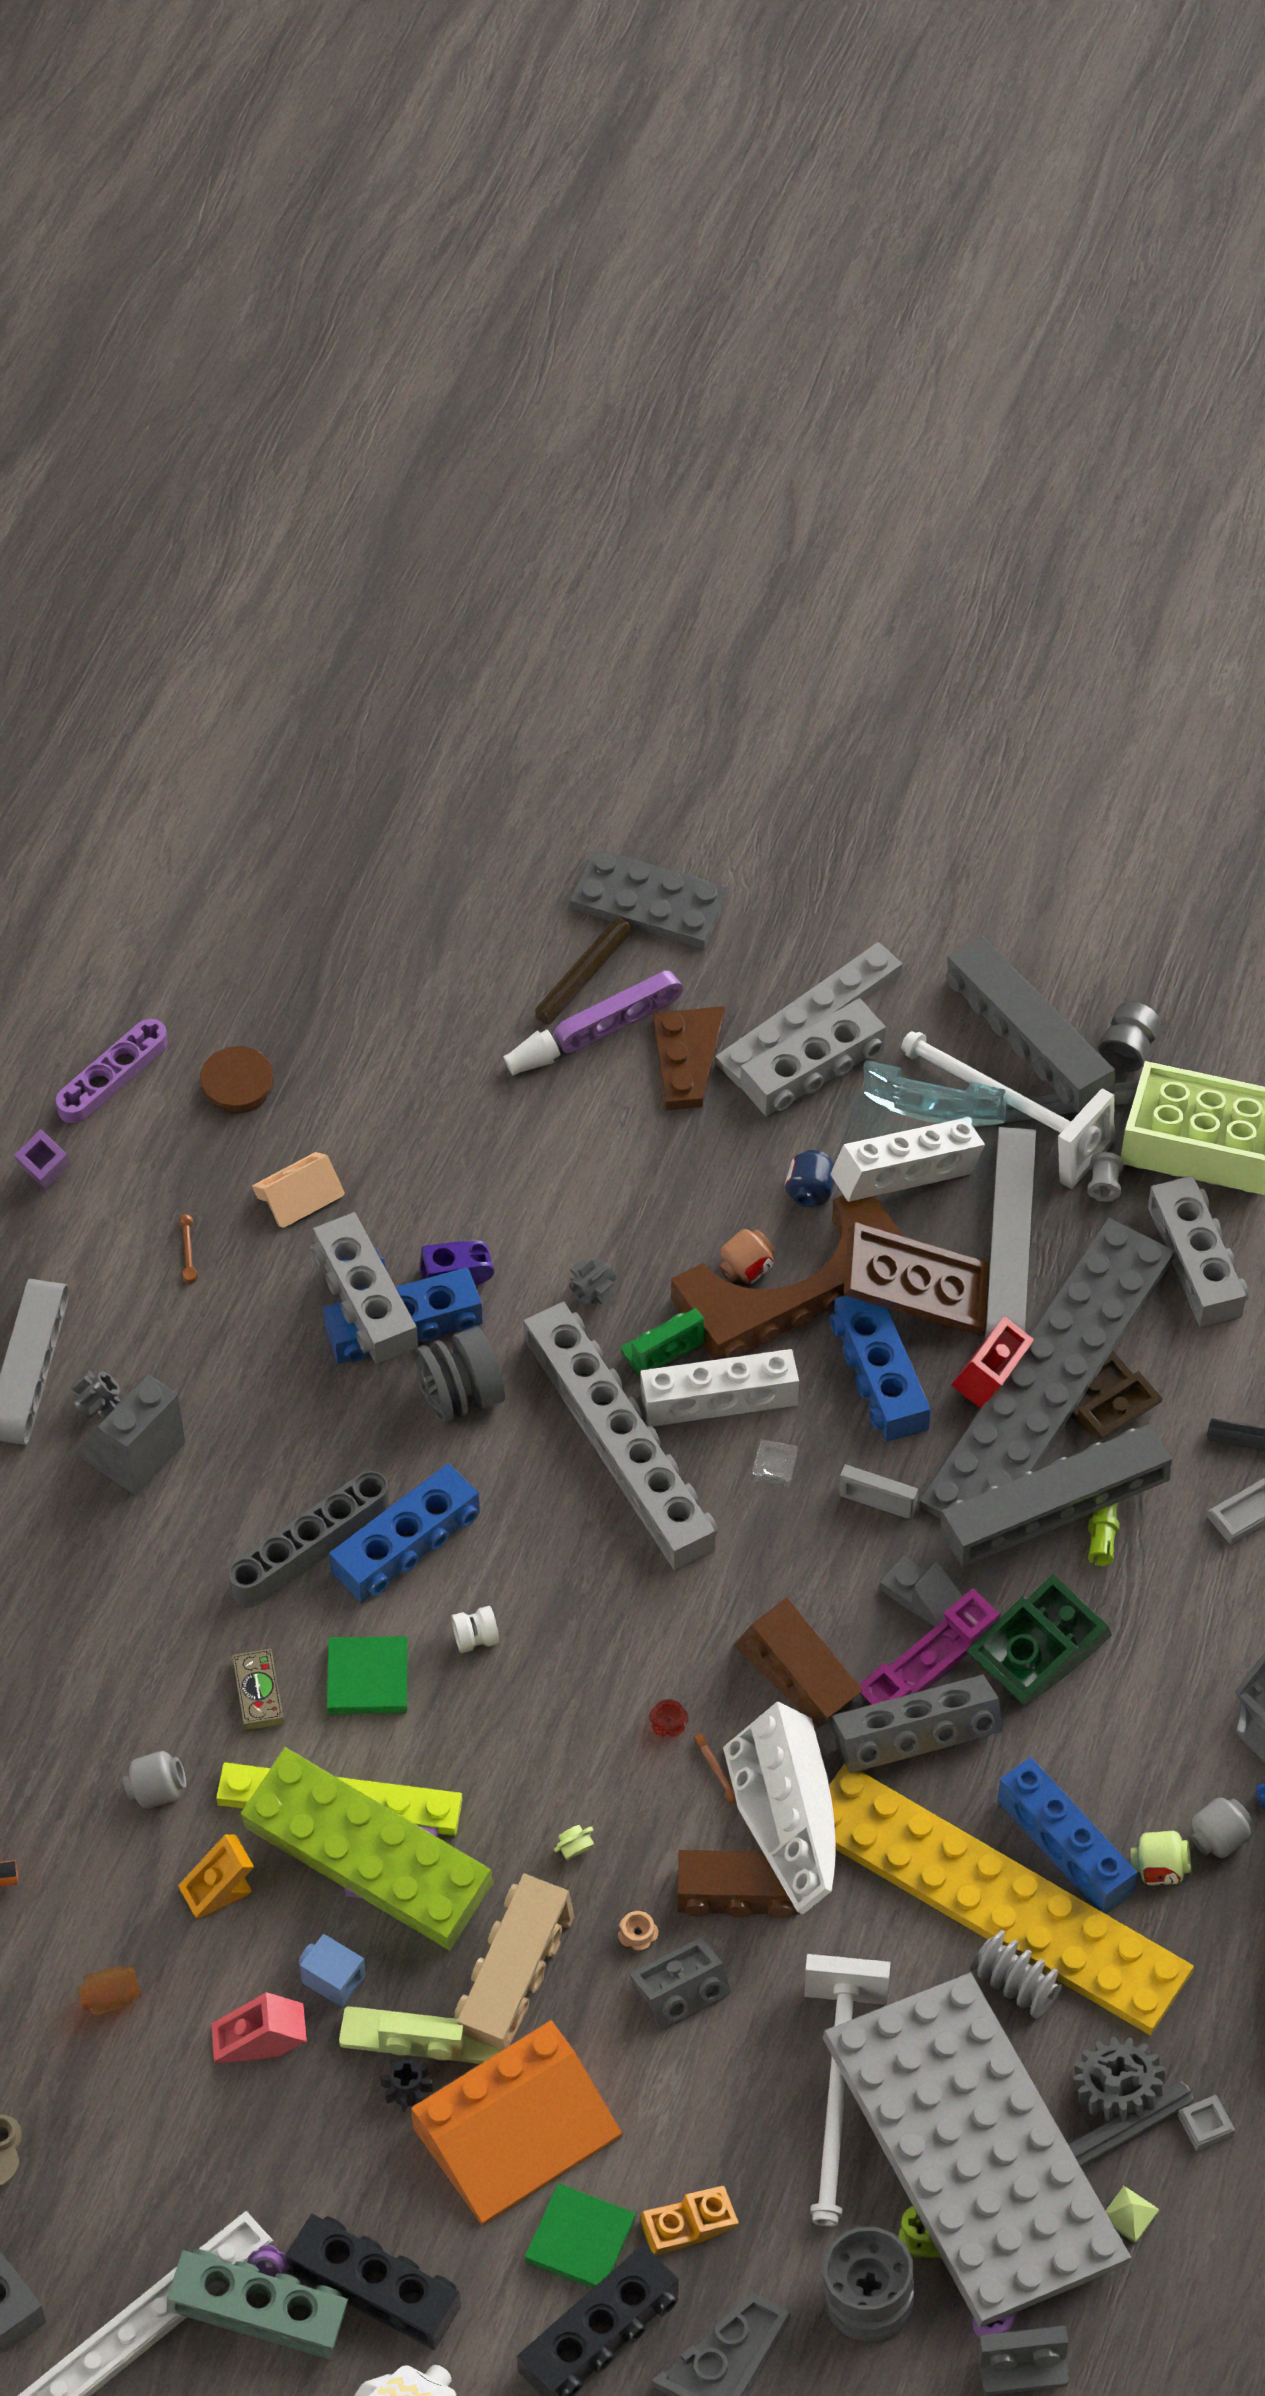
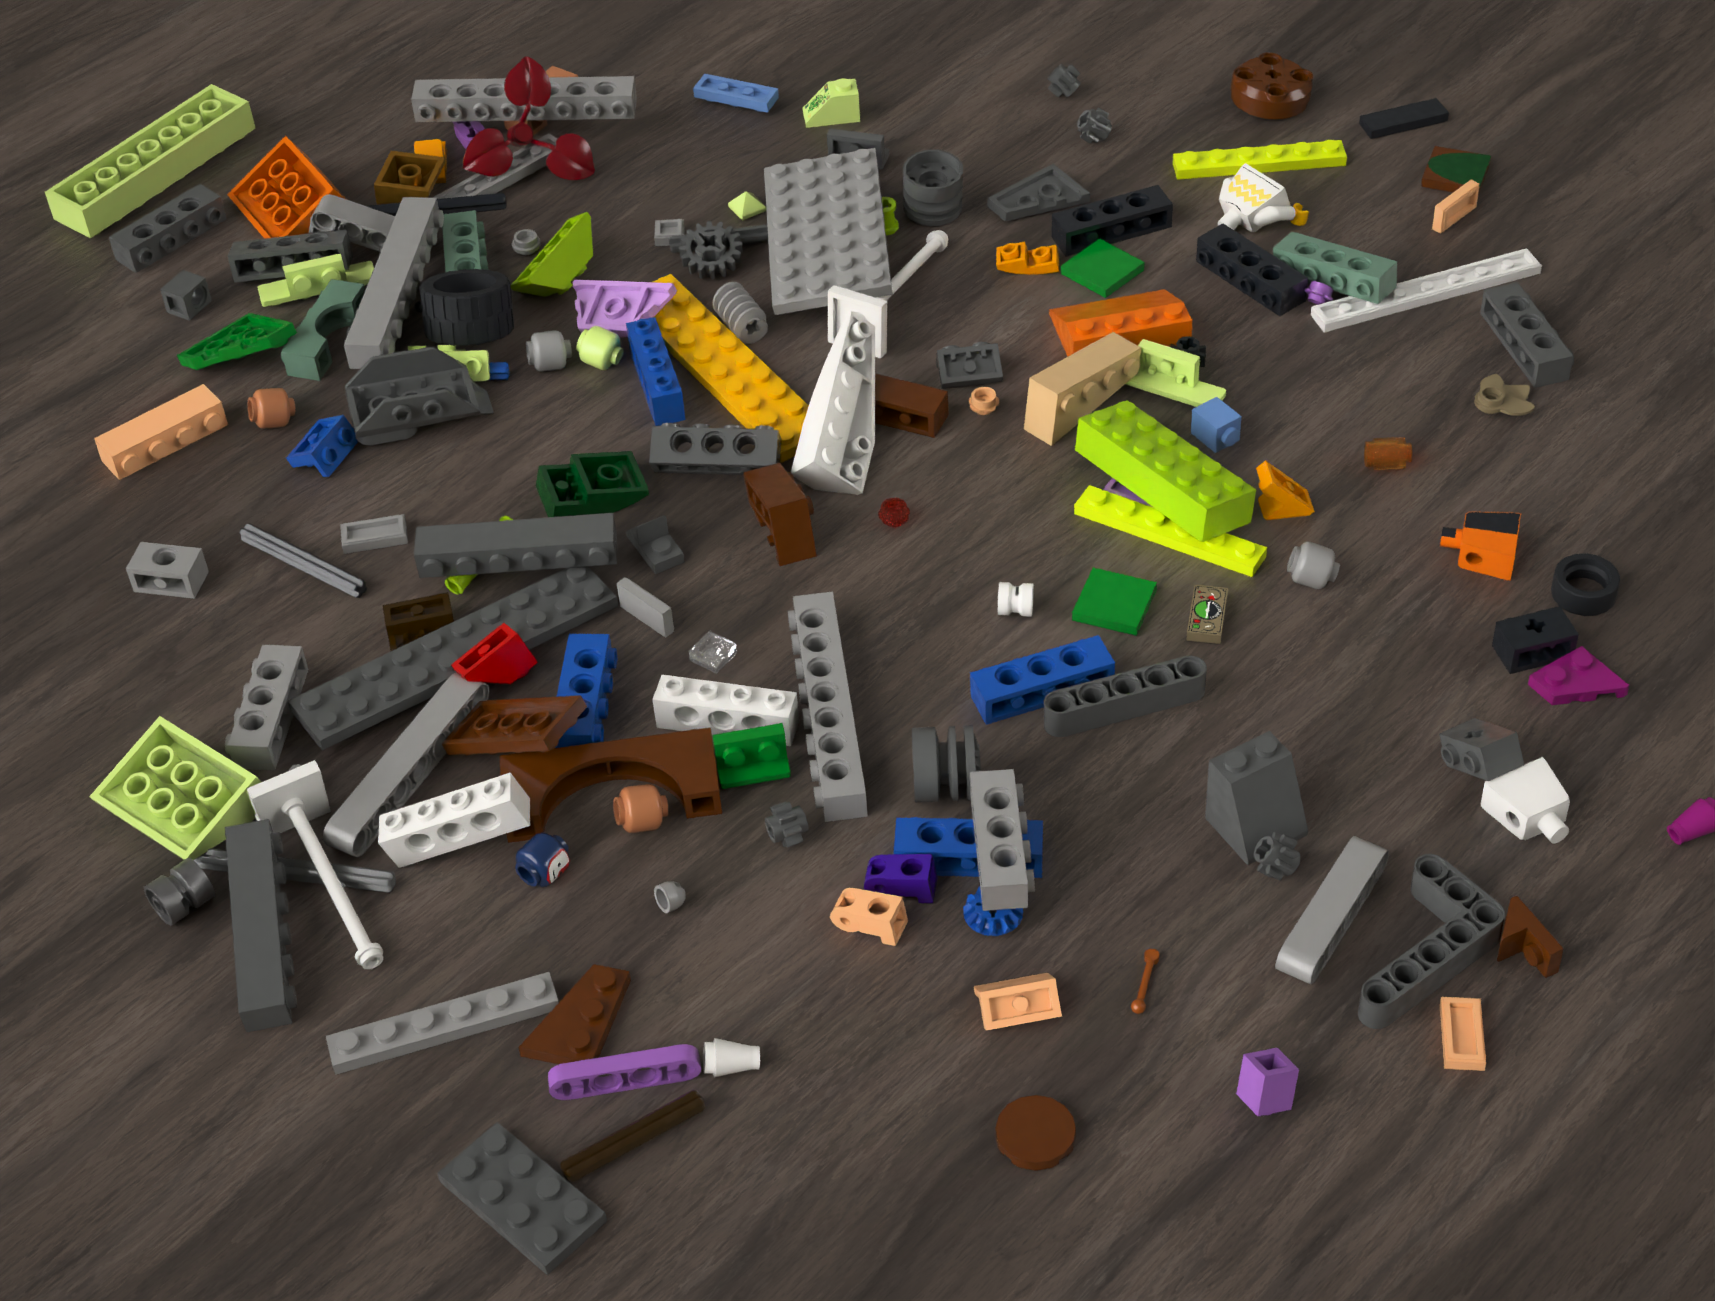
camera: 155 degrees left, 10 degrees down
medium lavender beam [56,1019,168,1123] -> none
coral slope [211,1992,307,2063] -> none
yellowish green plate [554,1825,595,1860] -> none
dark orange hinge [693,1733,737,1804] -> none
light grey brick [740,998,886,1116] -> none
magenta slope [858,1588,1000,1705] -> none
clear light blue slope [864,1060,1006,1126] -> none
none -> lavender wing [573,280,677,338]
none -> light grey hinge [654,881,686,913]
none -> light nougat leg [830,888,908,946]

